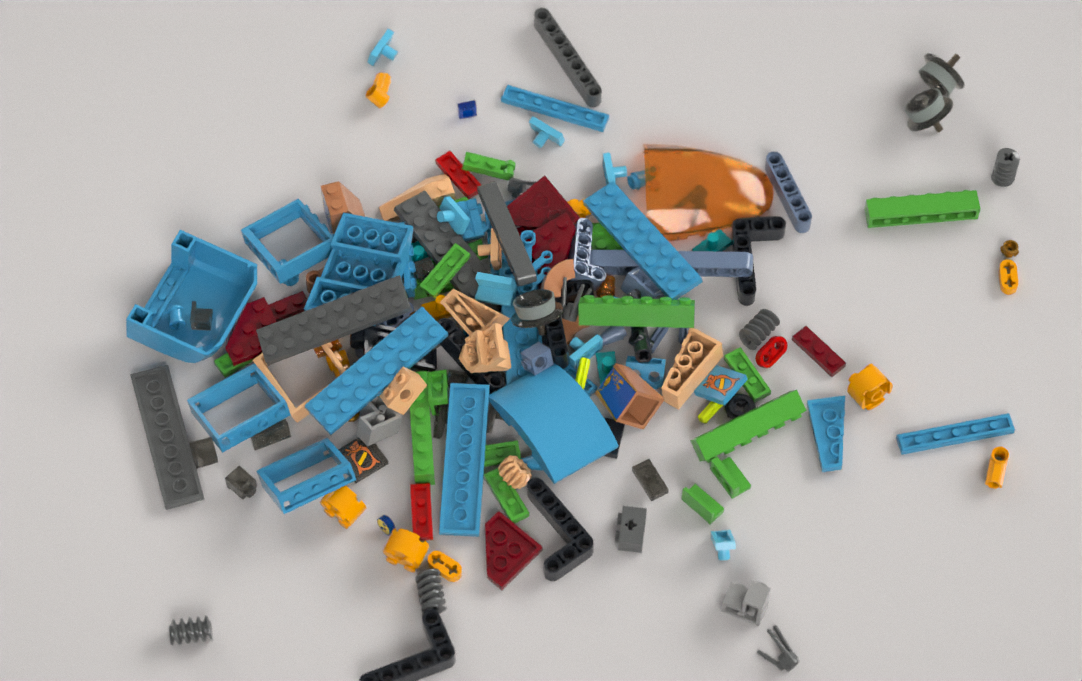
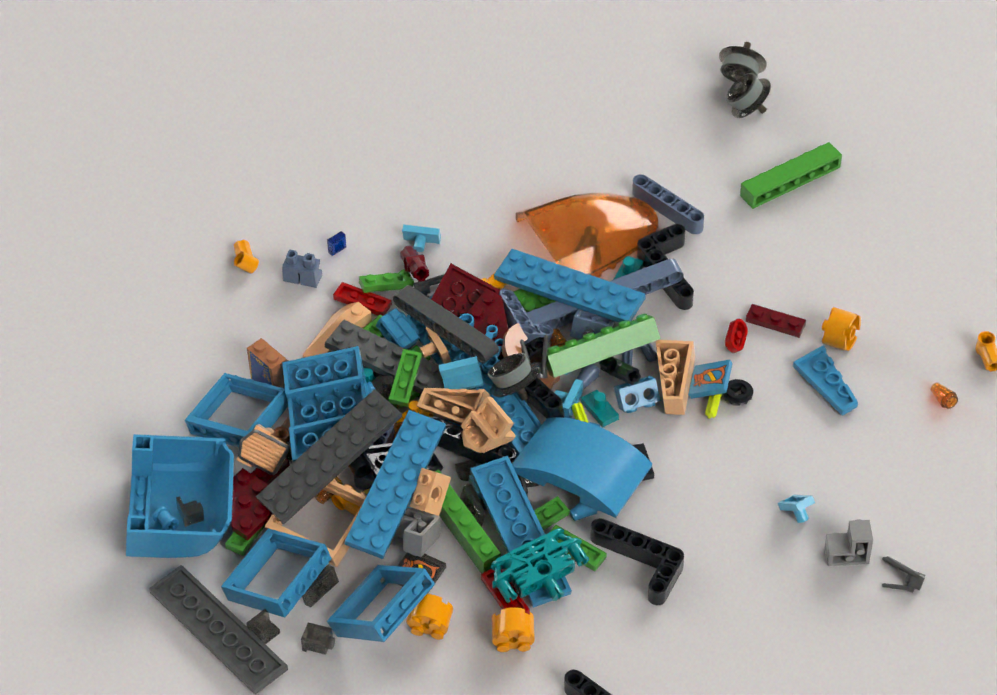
camera: 25 degrees left, 10 degrees down
medium azure tile [367,29,398,66] -> none
clear blue tile [377,515,395,535] -> none
dark grey piece [415,569,447,614] -> none
bright green panel [427,370,449,416] -> none
light orange beam [428,551,462,582] -> none
medium azure tile [437,196,470,235] -> none
dark red plate [485,511,543,591] -> none
light nougat gear [498,455,532,489] -> none
dark azure tile [501,85,609,132] -> none
sand blue brick [520,342,554,375] -> none
dark grey beam [534,8,602,107] -> none
slope [595,363,665,430] -> none
medium azure tile [602,153,627,185] -> none
dark grey brick [615,506,647,553] -> none
dark azure cone [627,169,656,190] -> none
clear smoke tile [632,459,669,501] -> none
bright green panel [681,484,724,525] -> none
bright green brick [690,390,807,463] -> none
bright green panel [710,456,751,499] -> none
bright green plate [724,347,771,402] -> none
dark grey piece [739,309,780,350] -> none
dark azure tile [896,413,1015,455] -> none
dark grey piece [991,148,1020,187] -> none
light orange beam [998,259,1018,295] -> none
pearl gold plate [1000,240,1019,258] -> none
none -> light nougat piece [236,424,291,475]
none -> sand blue hips [282,249,322,288]
none -> dark red piece [400,246,429,282]
none -> teal piece [491,528,589,603]
none -> clear orange cone [930,382,958,409]

